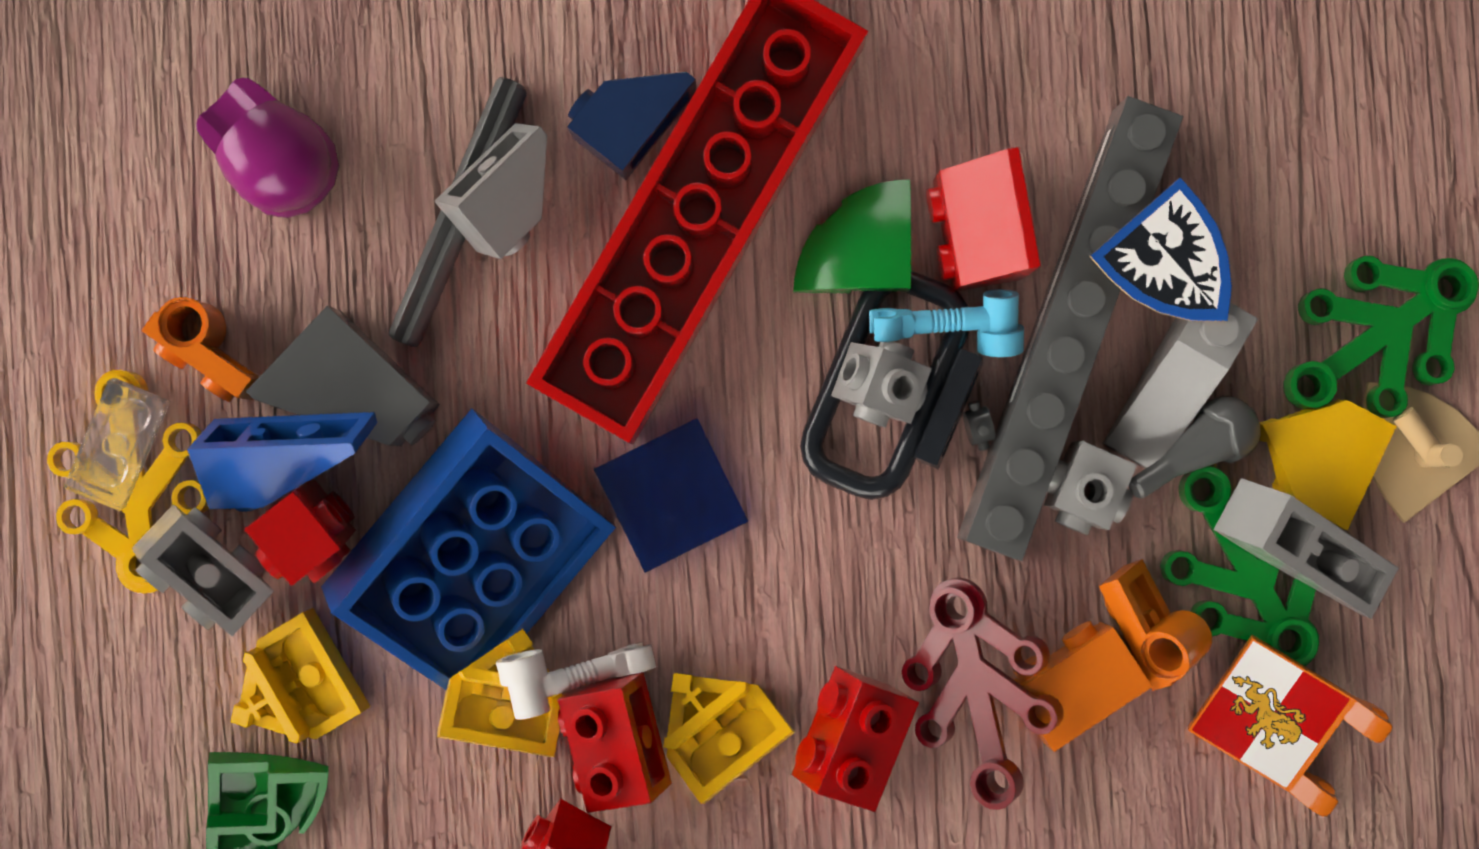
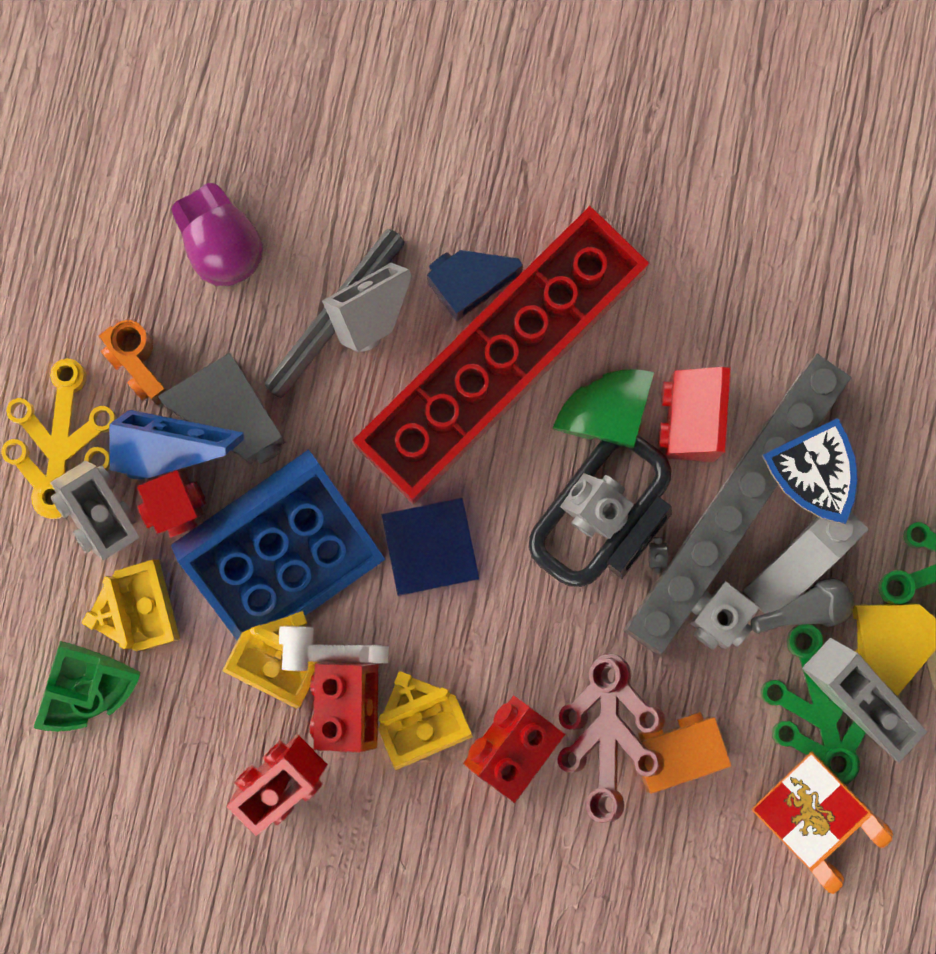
camera: 15 degrees right, 5 degrees down
clear plate [63,378,171,511] -> none
medium azure brick [869,289,1024,357] -> none
orange plate [1099,559,1212,691] -> none

